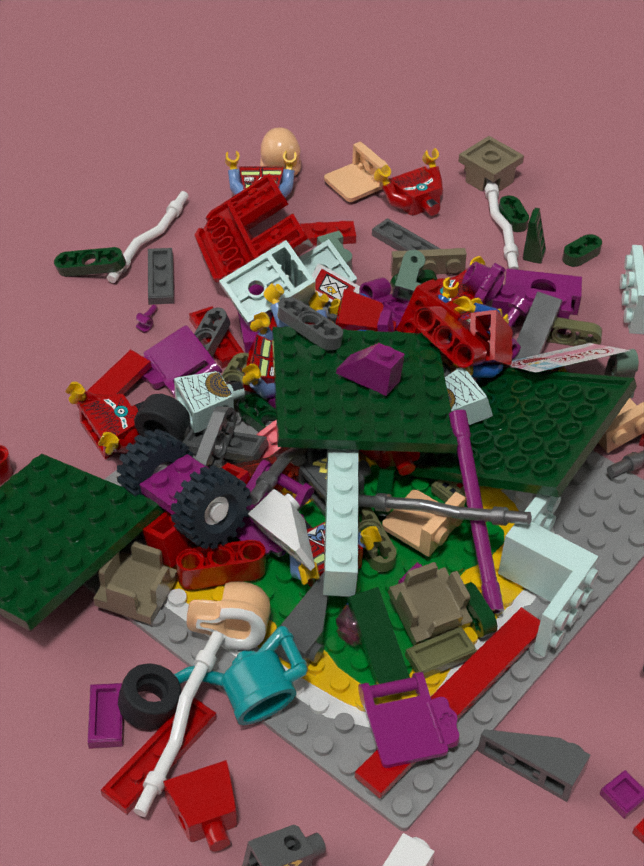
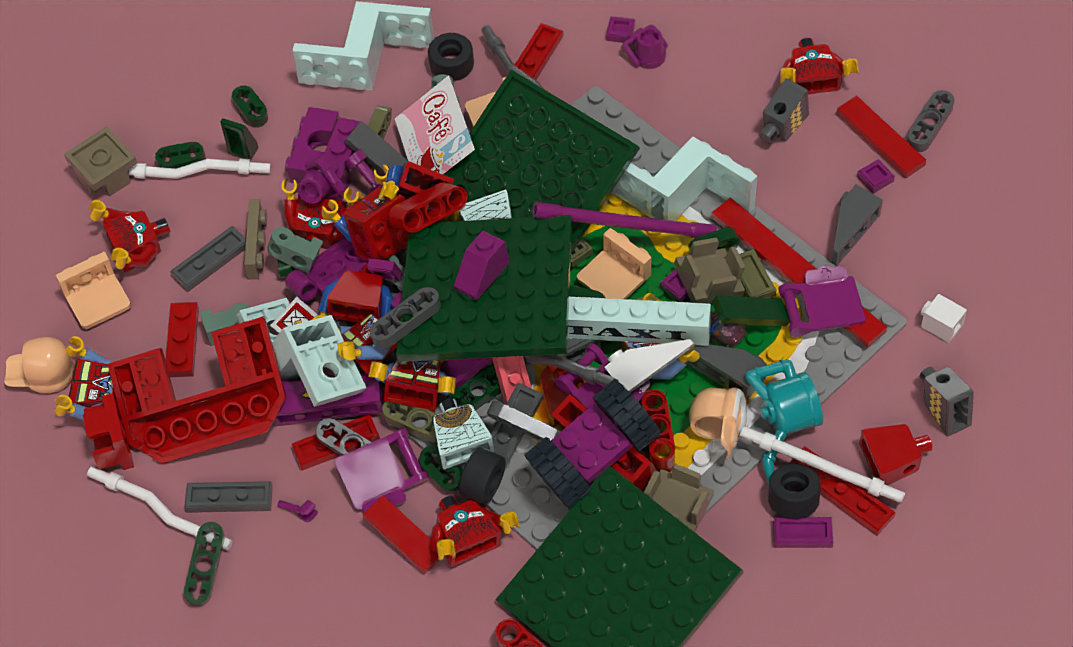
camera: 80 degrees left, 10 degrees up
flat silver bar [358,493,532,526] -> none
none -> red panel [83,393,134,470]

